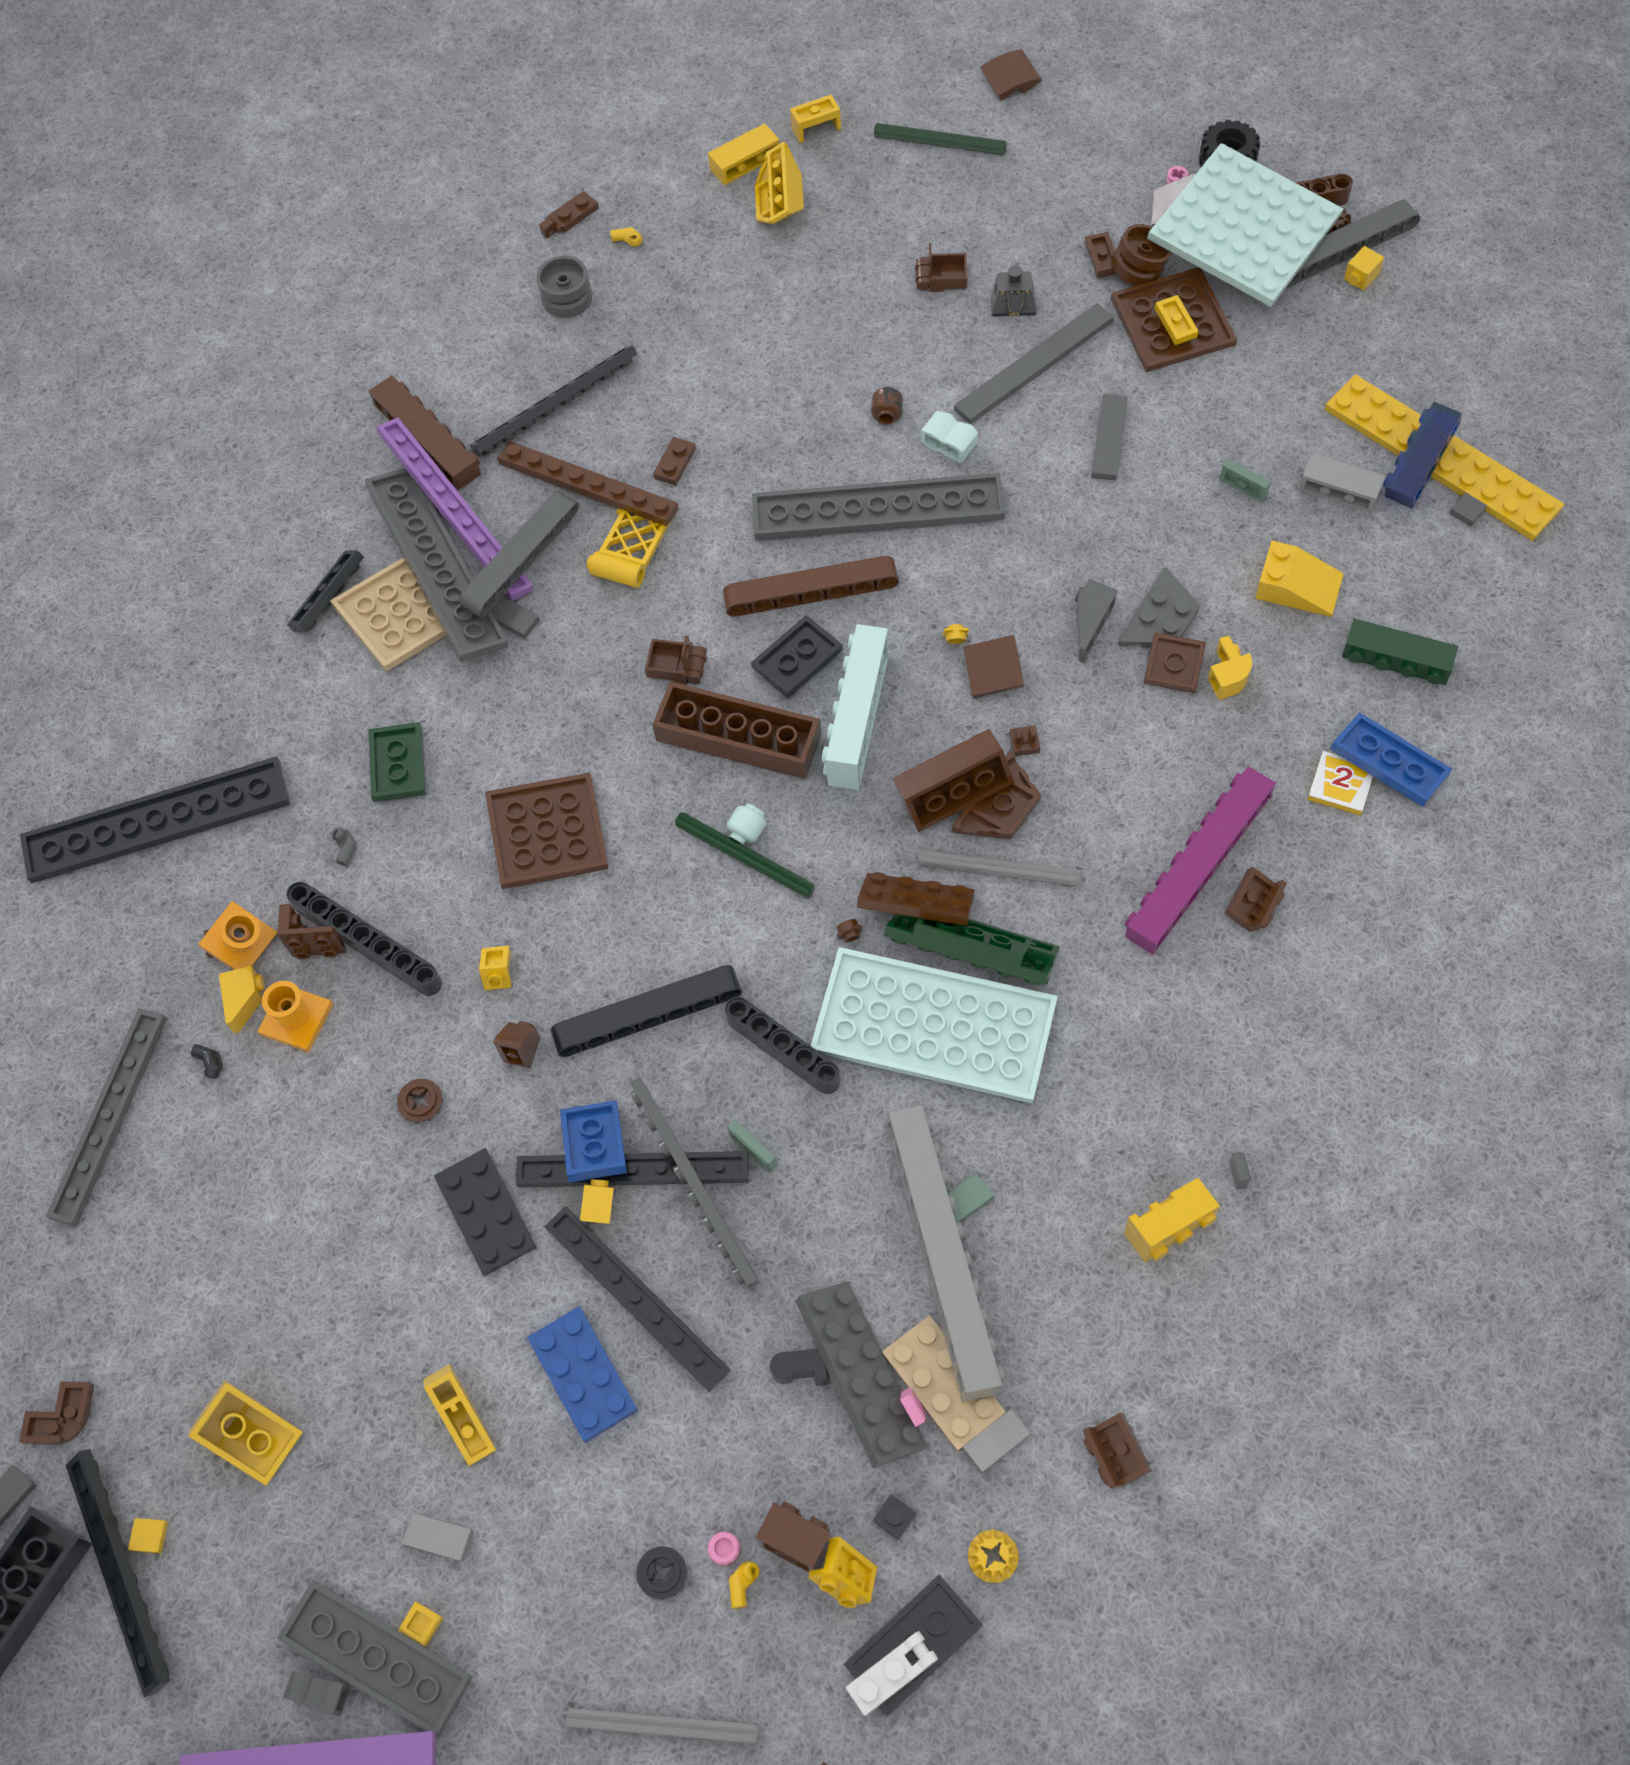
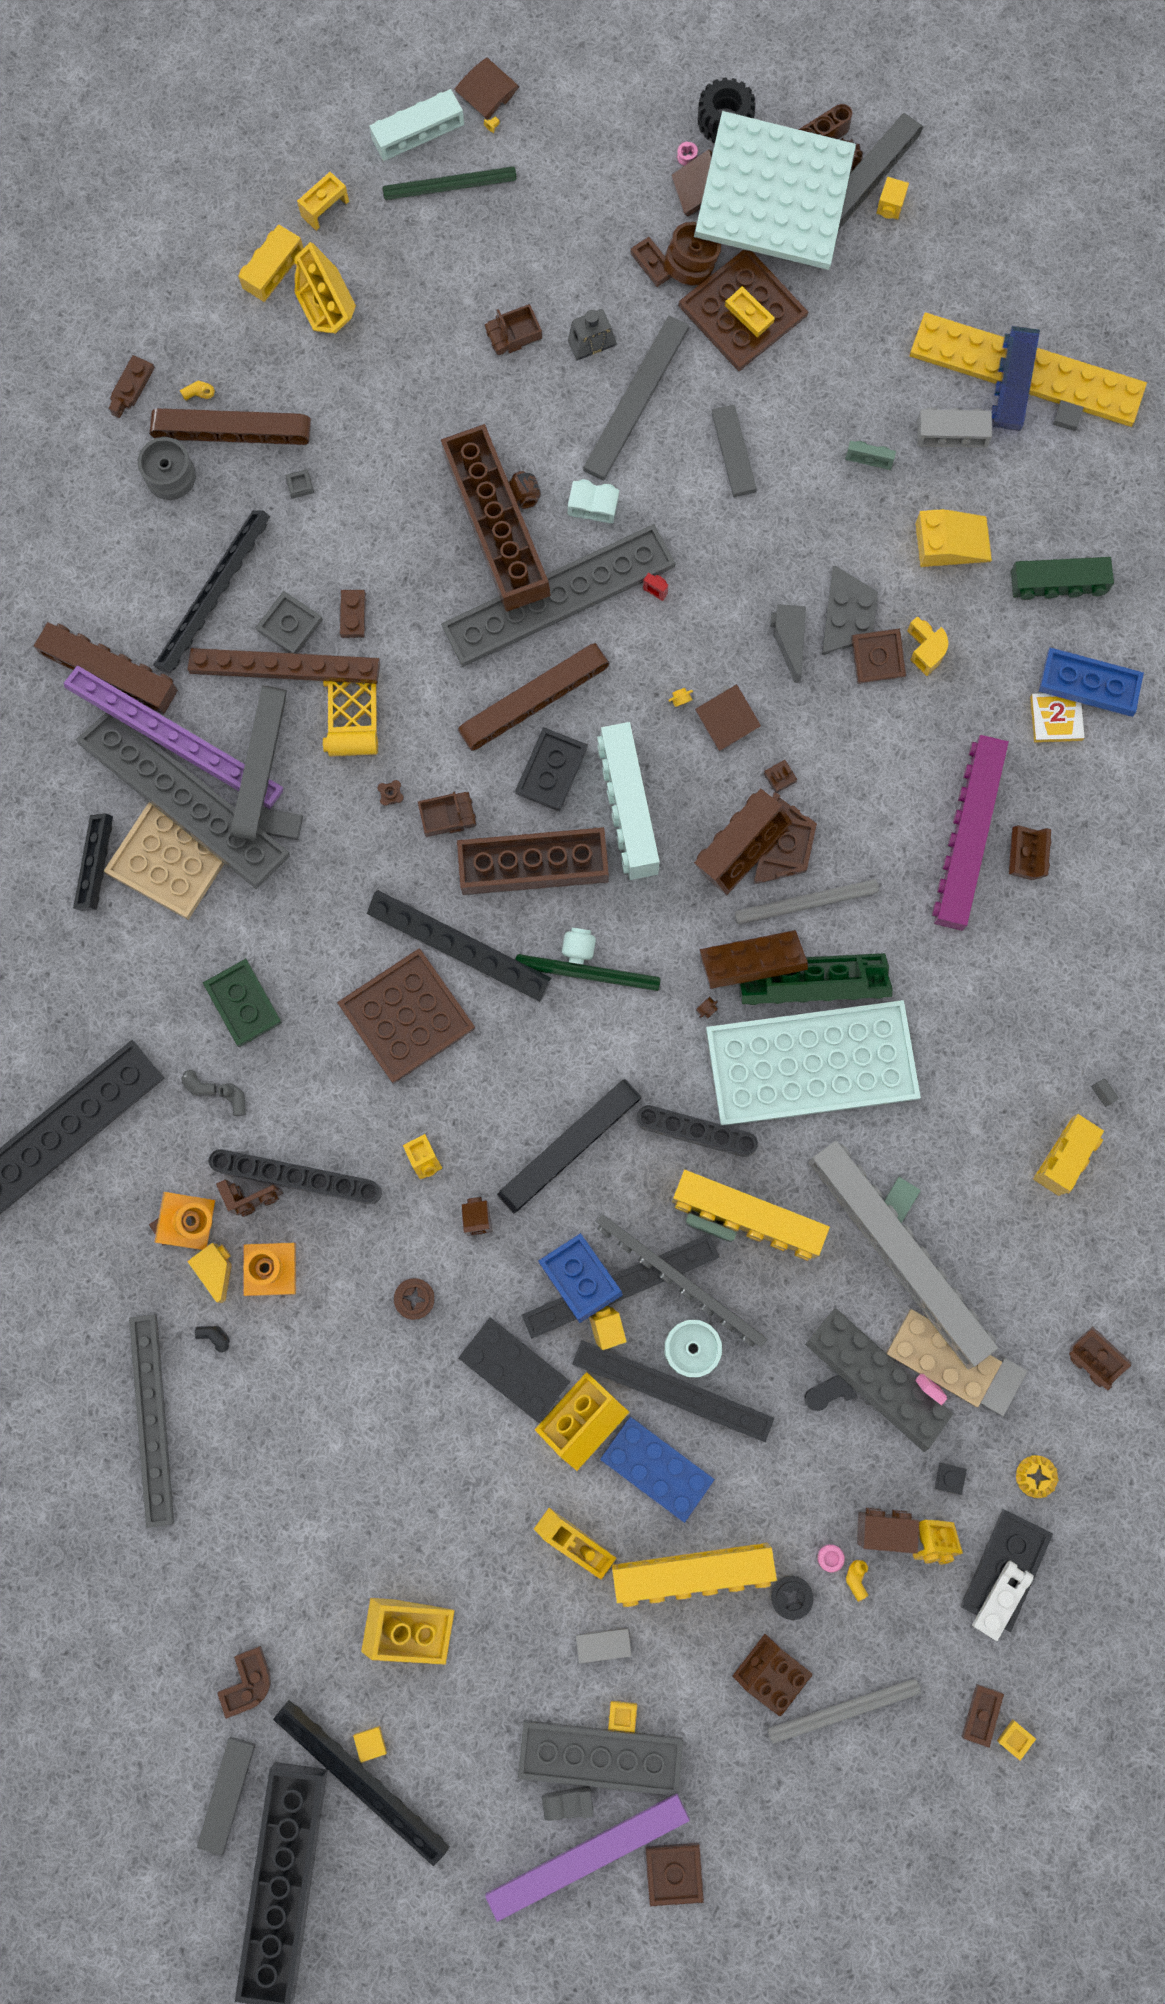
camera: 25 degrees left, 15 degrees up
none -> reddish brown beam [149,408,311,445]
none -> dark grey arm [181,1070,216,1096]
none -> dark grey plate [255,591,323,654]
none -> dark grey tile [285,469,314,499]
none -> black plate [367,890,552,1002]
none -> light aqua brick [369,89,464,161]
none -> reddish brown plate [377,780,404,806]
none -> reddish brown brick [440,424,551,612]
none -> yellow piece [484,117,500,133]
none -> yellow slope [534,1372,629,1471]
none -> yellow brick [612,1543,777,1607]
none -> red plate [643,572,669,601]
none -> light aqua wheel [664,1320,722,1377]
none -> yellow brick [672,1169,830,1261]
none -> reddish brown bracket [732,1634,812,1716]

